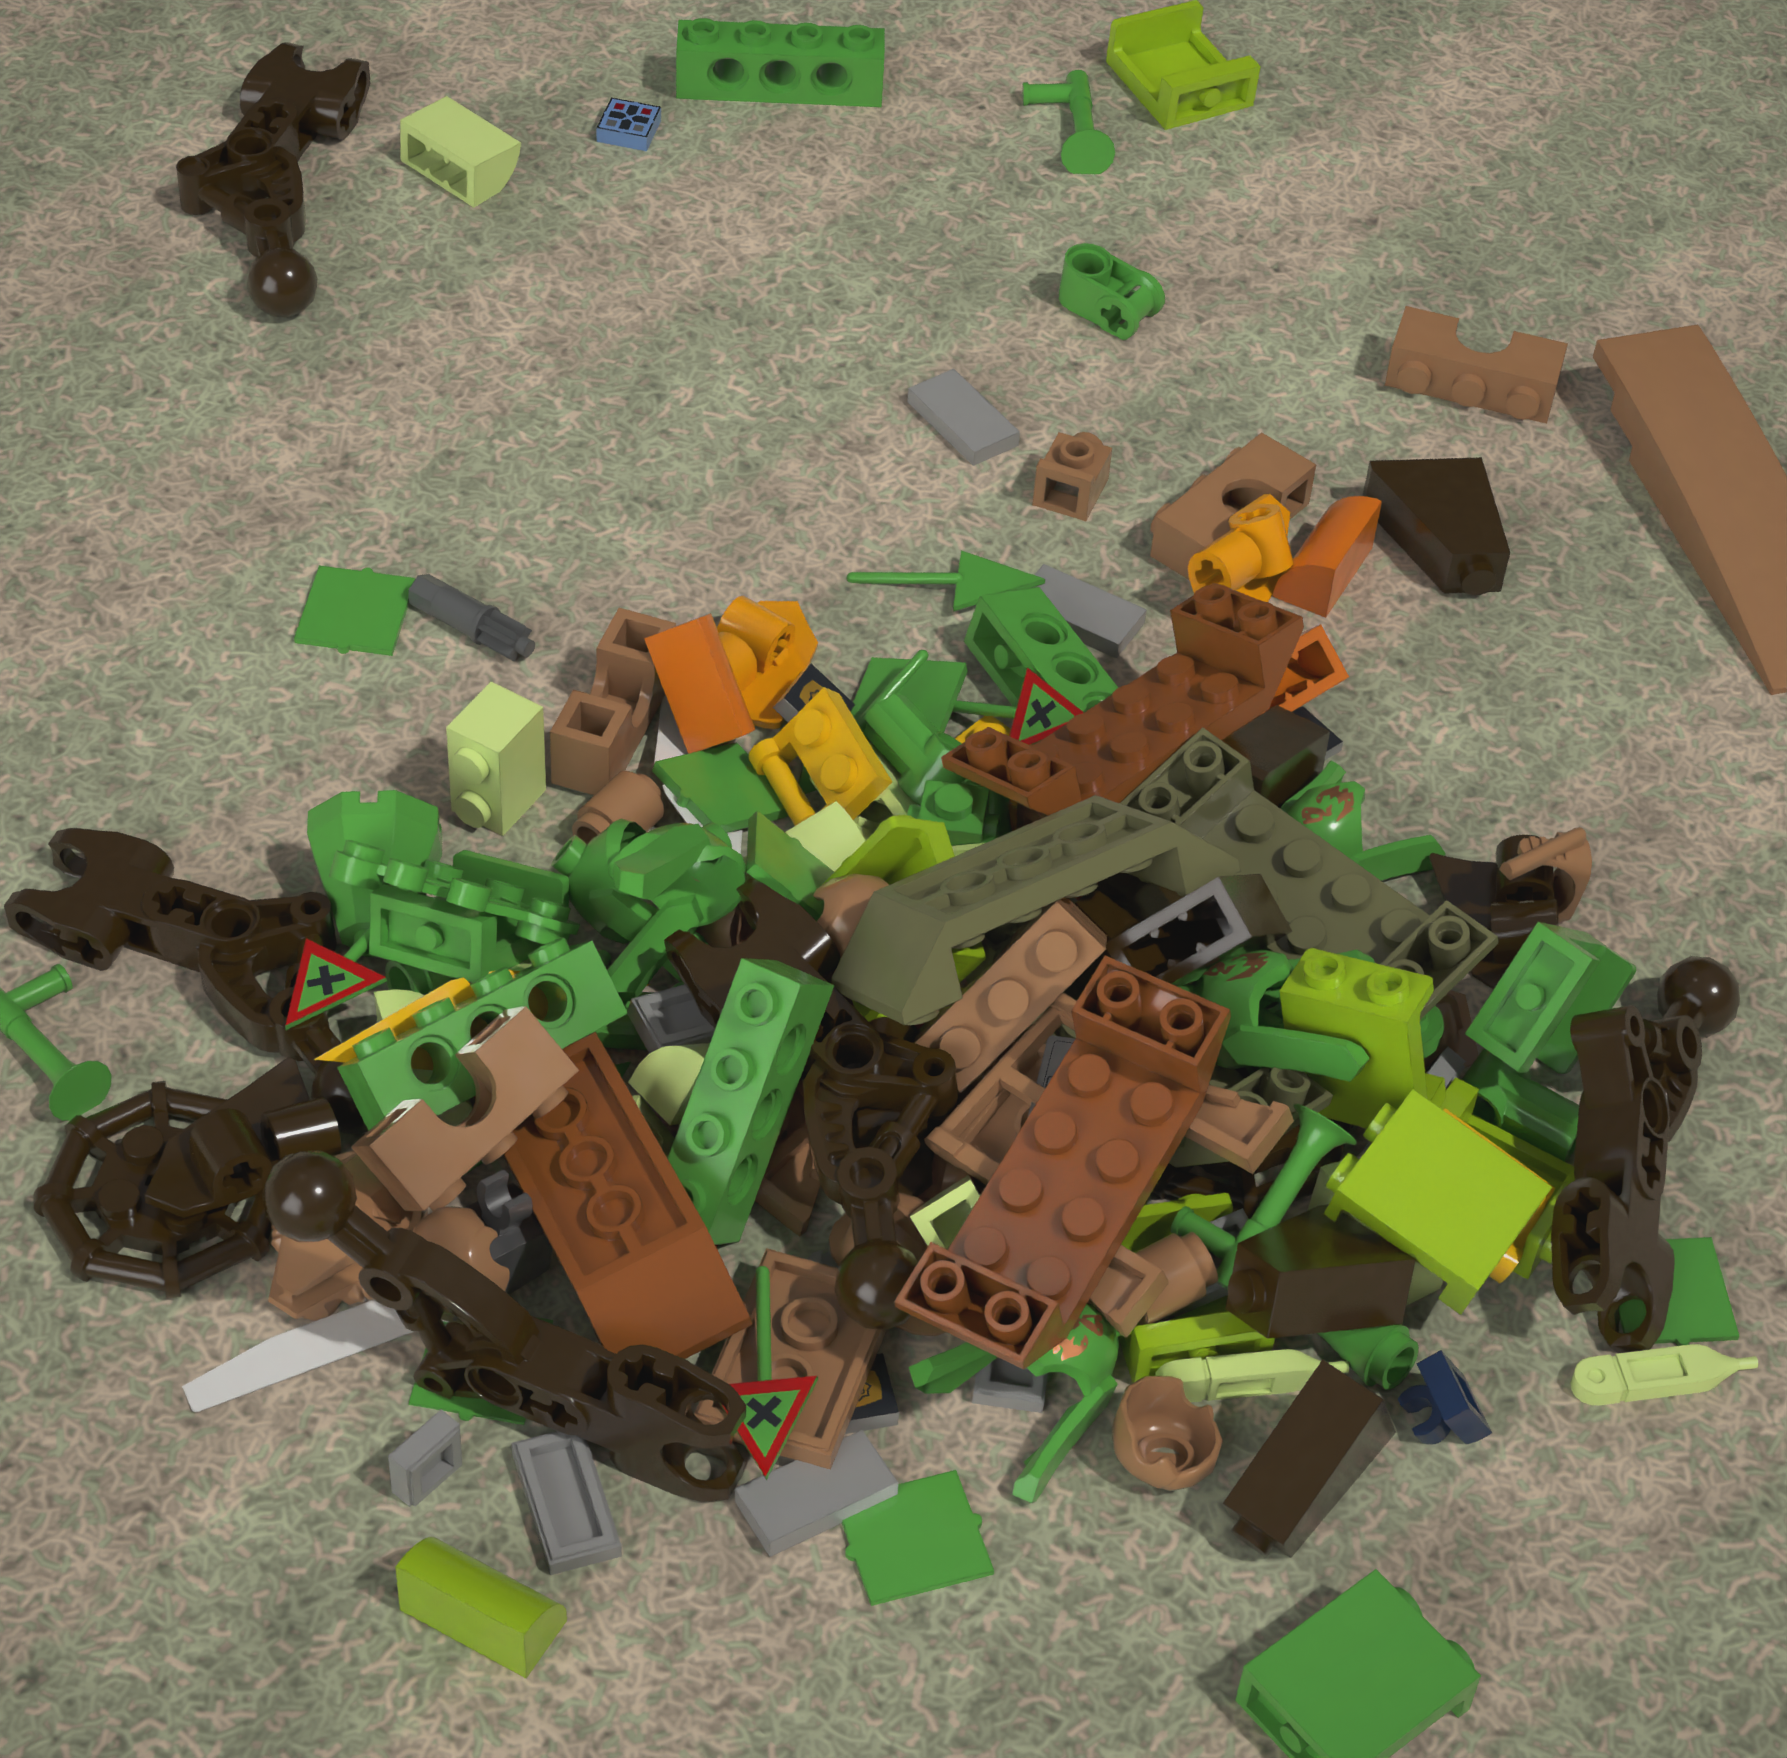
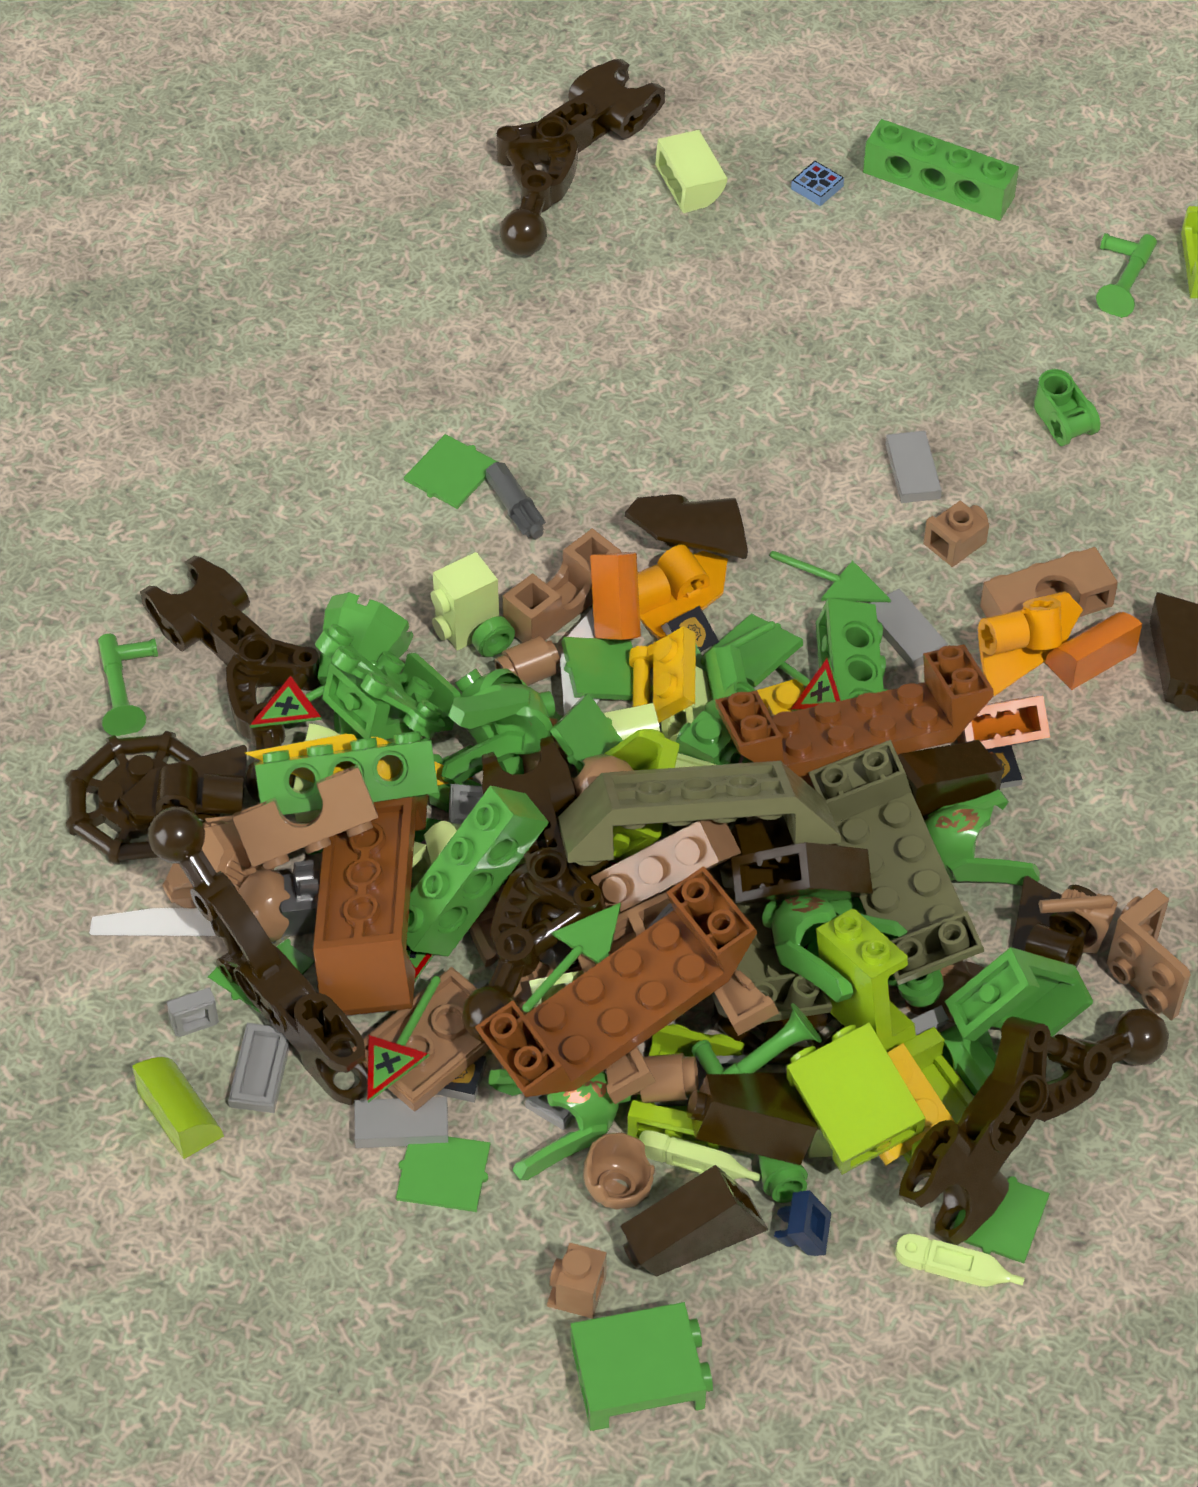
camera: 30 degrees right, 5 degrees up
none -> bright green tile [472,616,515,657]
none -> bright green piece [522,902,621,1012]
none -> medium nougat brick [547,1243,607,1319]
none -> dark brown panel [625,494,748,559]
none -> medium nougat bracket [1106,888,1191,1021]

